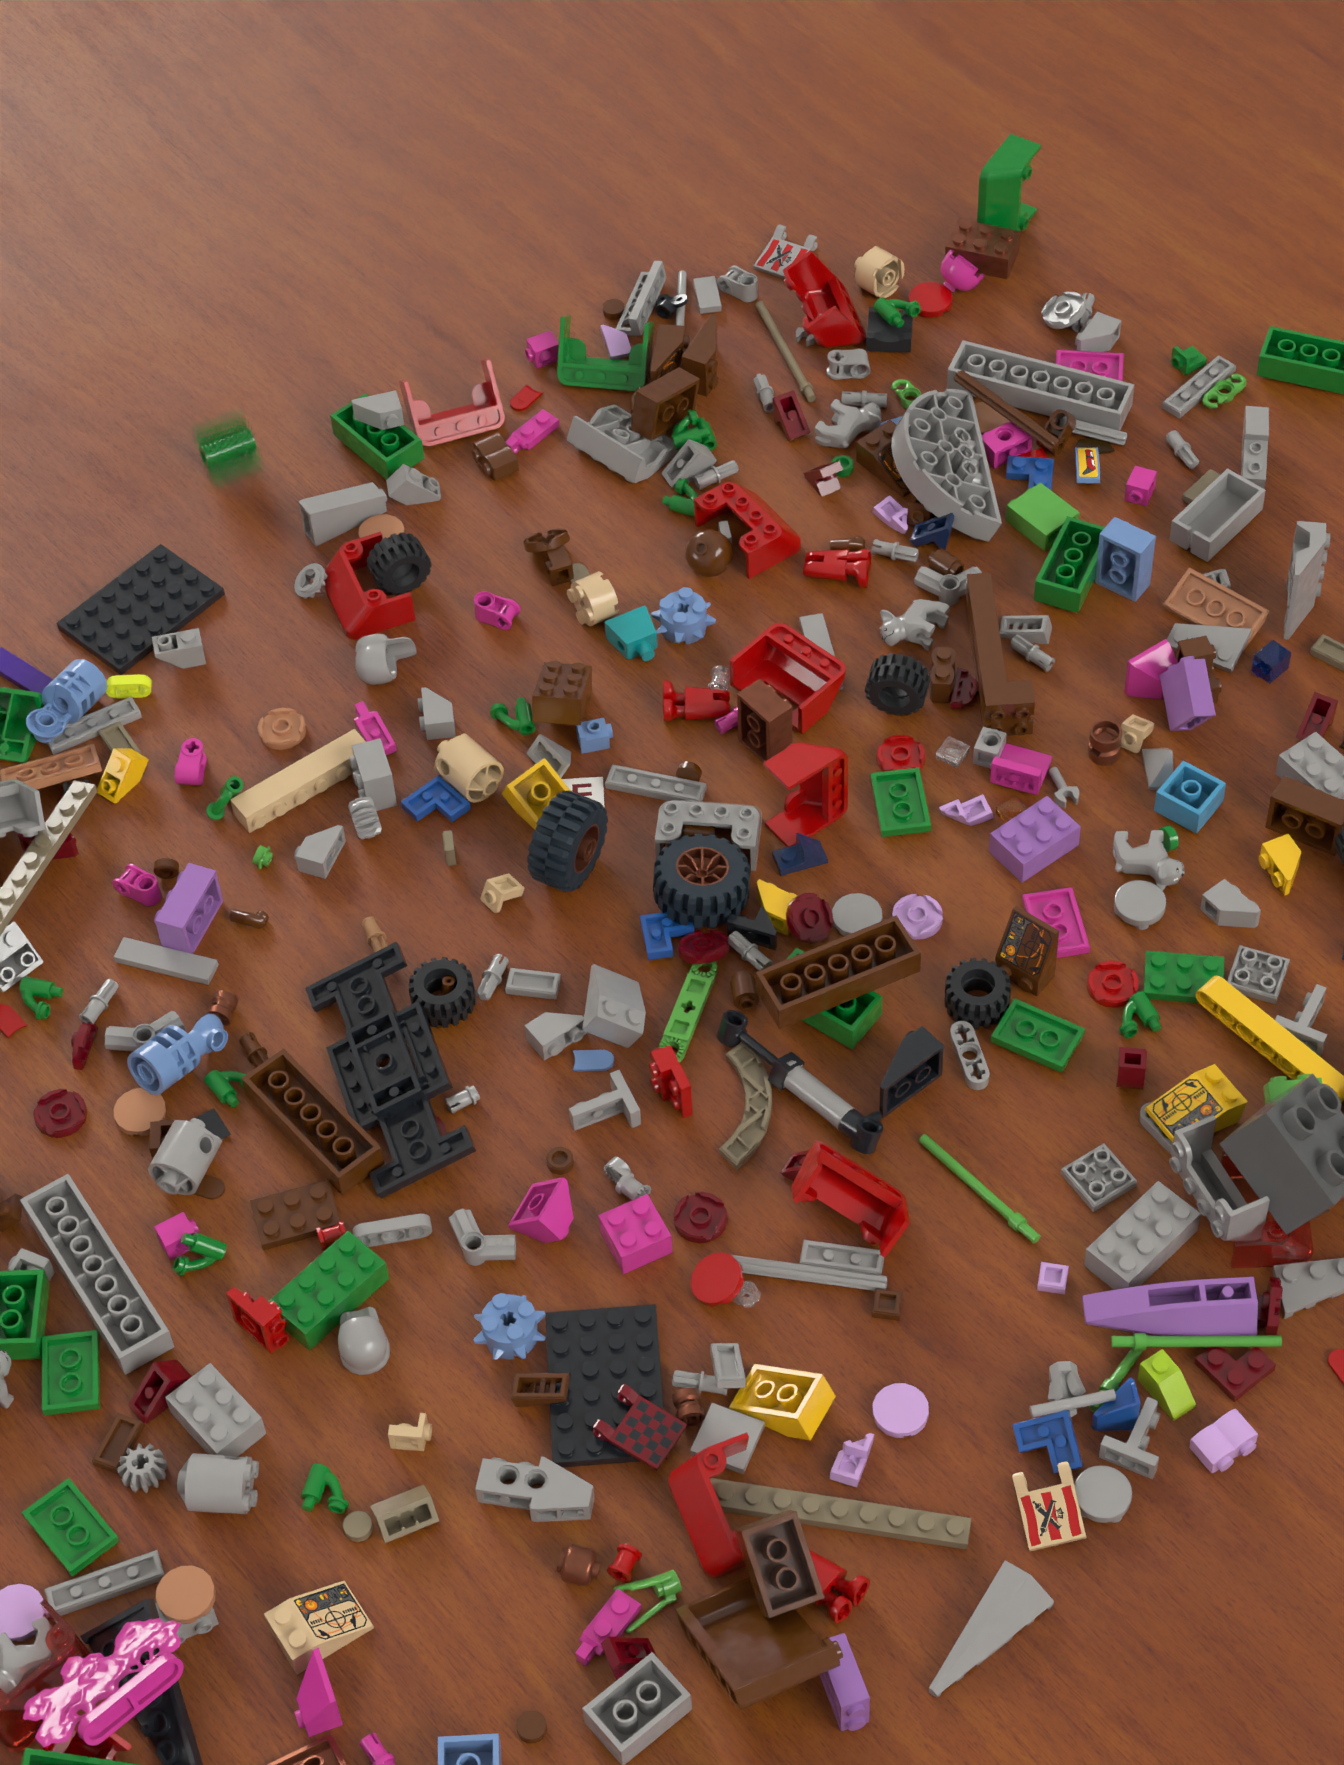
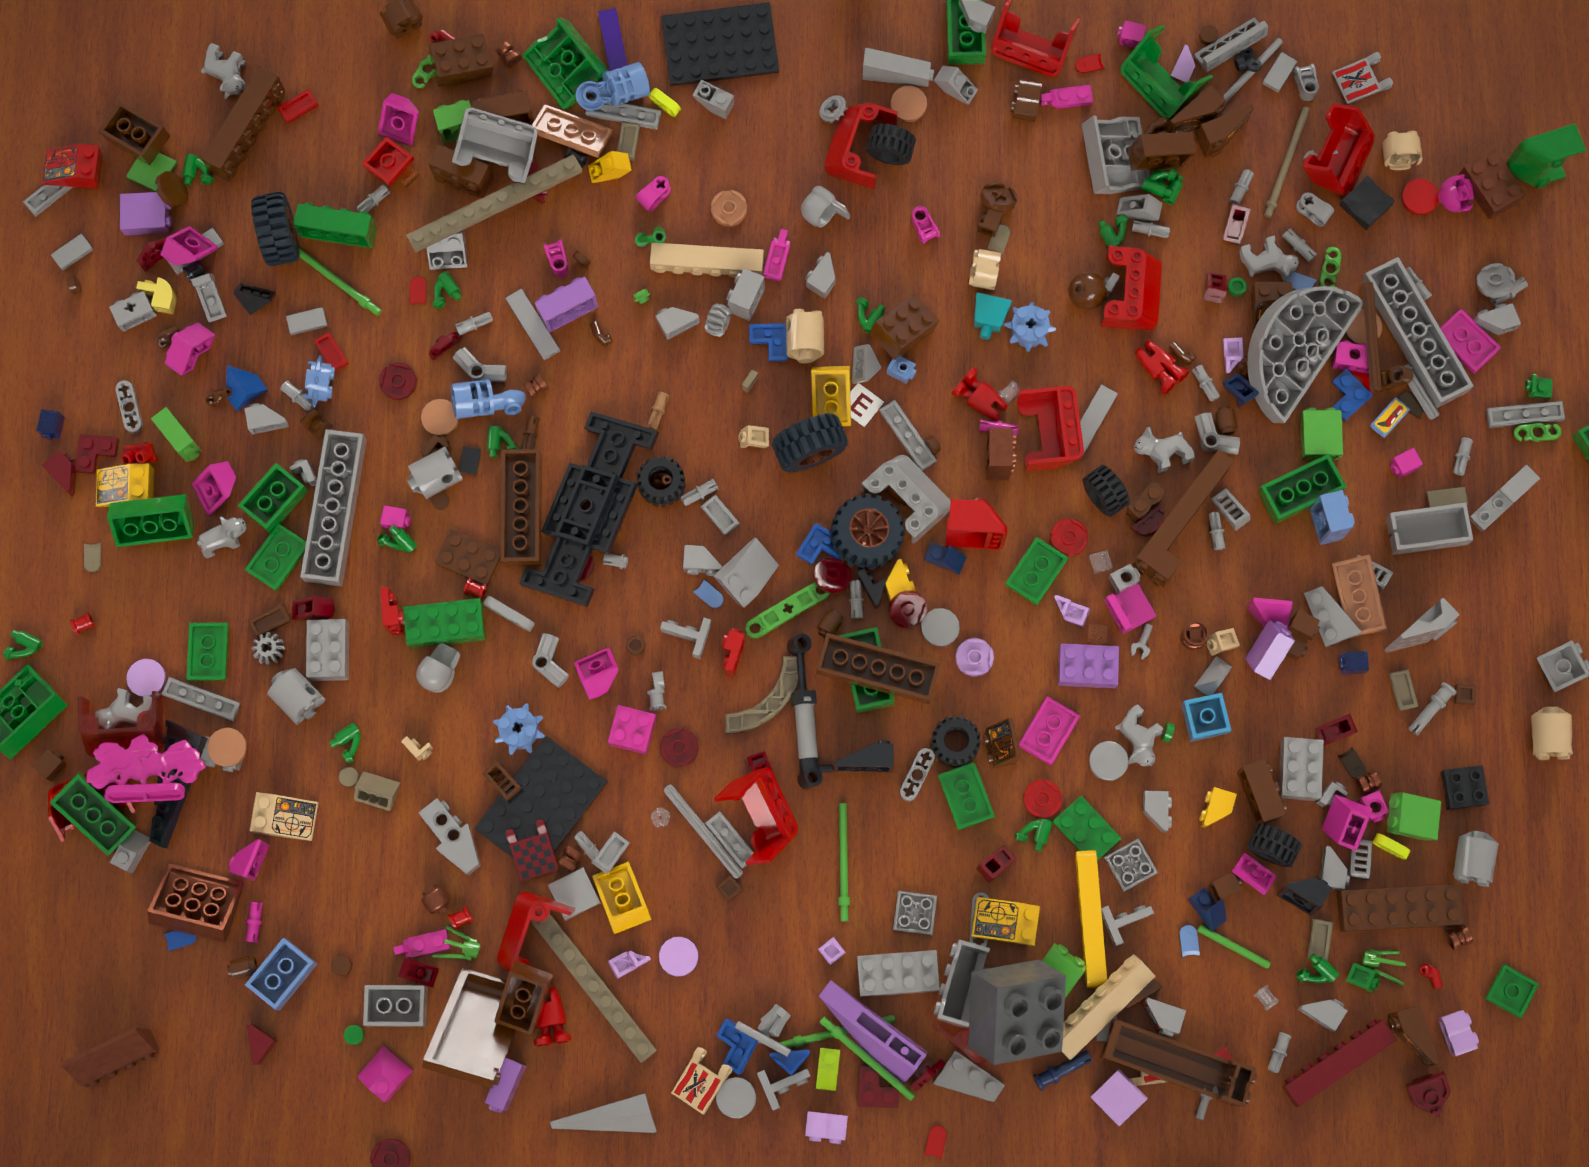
camera: 40 degrees right, 25 degrees up
red tile [691,1252,744,1307] -> none
green plant [873,297,921,328] -> none

